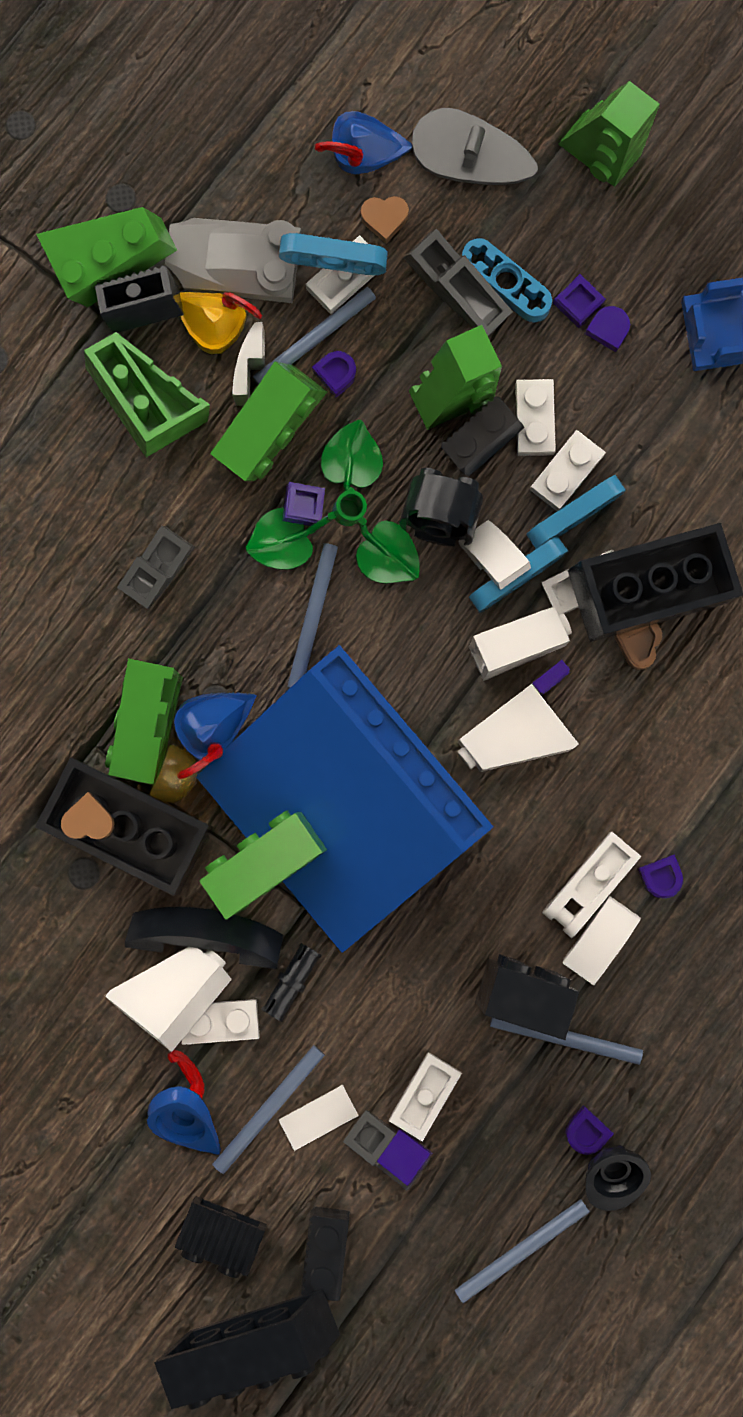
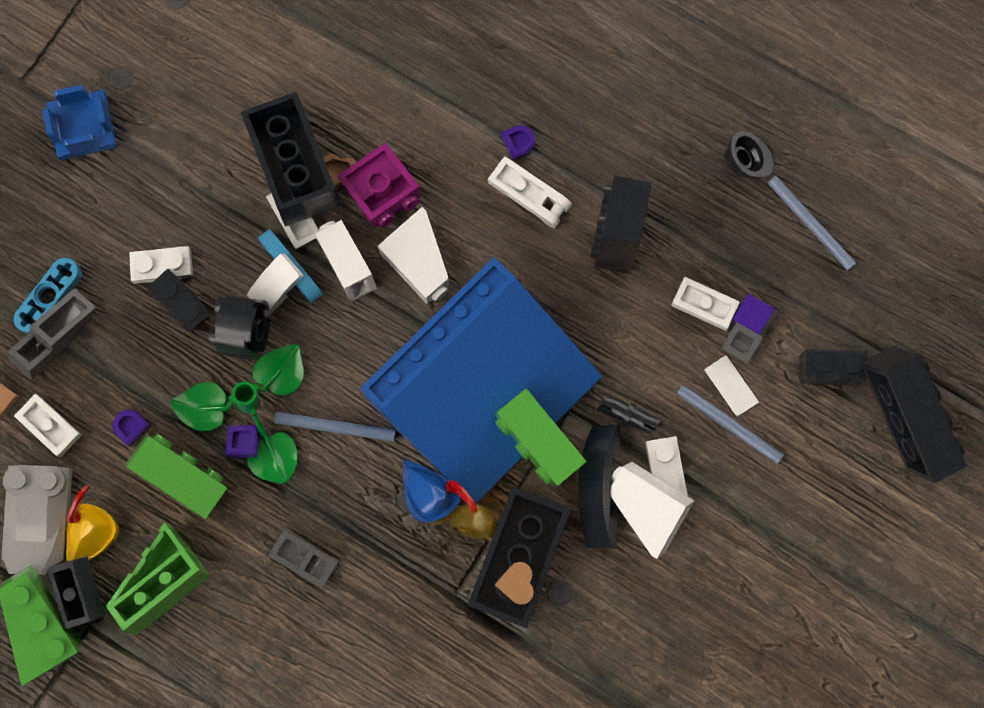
camera: 95 degrees left, 5 degrees down
bright green wedge [105,658,183,787] -> none
blue piece [147,1050,221,1155] -> none
black brick [175,1196,267,1278] -> none
white slope [232,322,265,406] -> none
sand blue bar [252,287,376,385] -> none
dark azure beam [279,233,388,275] -> none
bright green wedge [409,325,502,430] -> none
sand blue bar [490,1017,643,1065] -> none
dark azure beam [526,475,626,549] -> none
white plate [530,430,606,511] -> none
dark purple tile [532,660,570,696] -> none
dark purple tile [553,274,606,328] -> none
white slope [563,896,641,985] -> none
dark purple tile [566,1105,614,1155] -> none
dark purple tile [585,306,630,352] -> none
none -> magenta plate [337,143,422,228]

